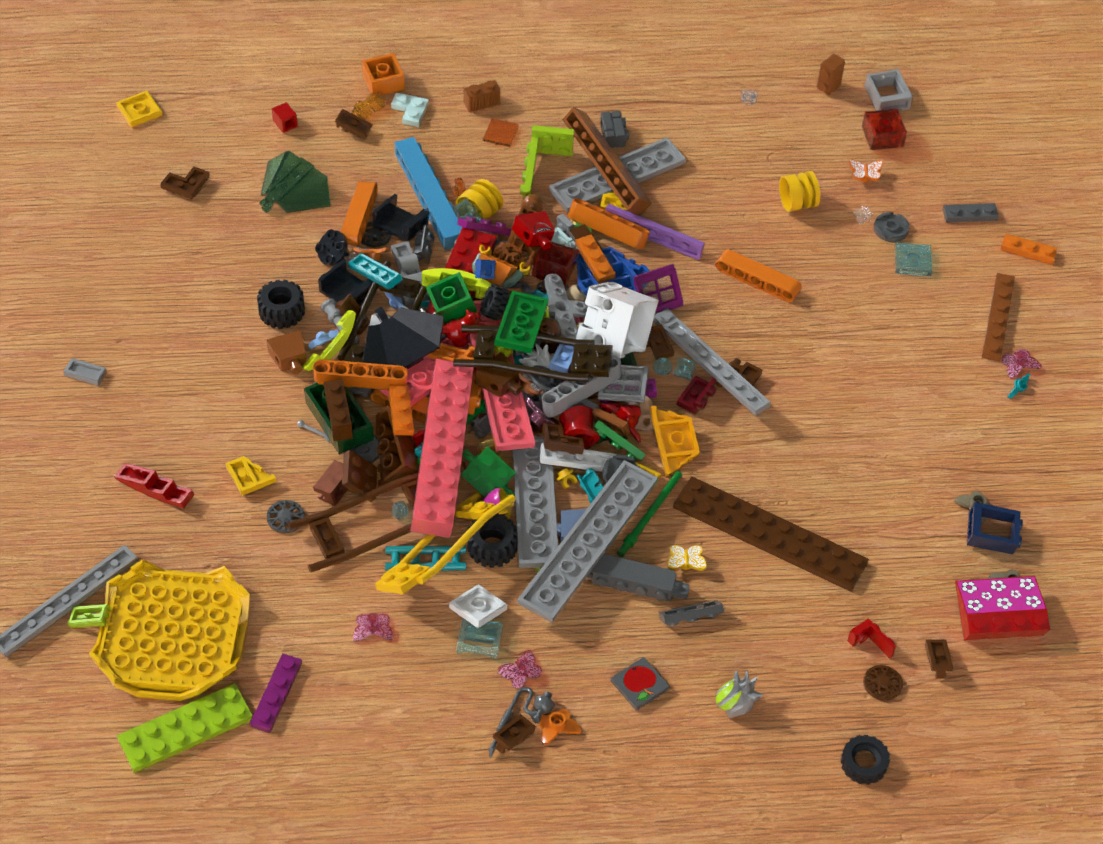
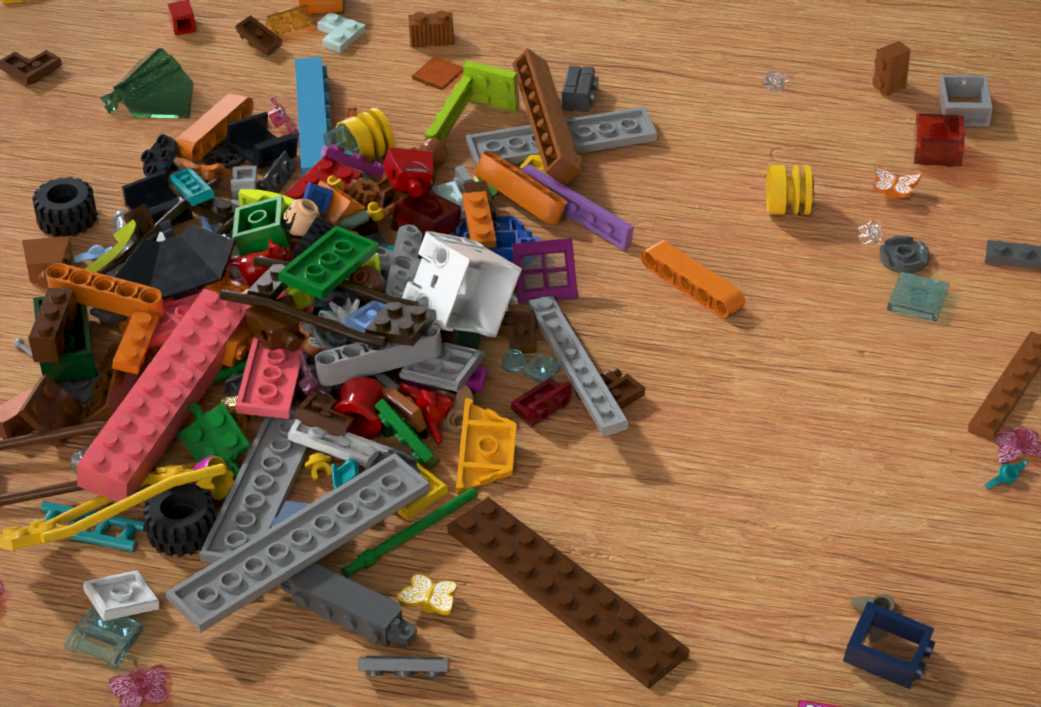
camera: 20 degrees right, 10 degrees down
none -> clear pink animal [267,95,299,136]
none -> light nougat head [283,199,320,236]

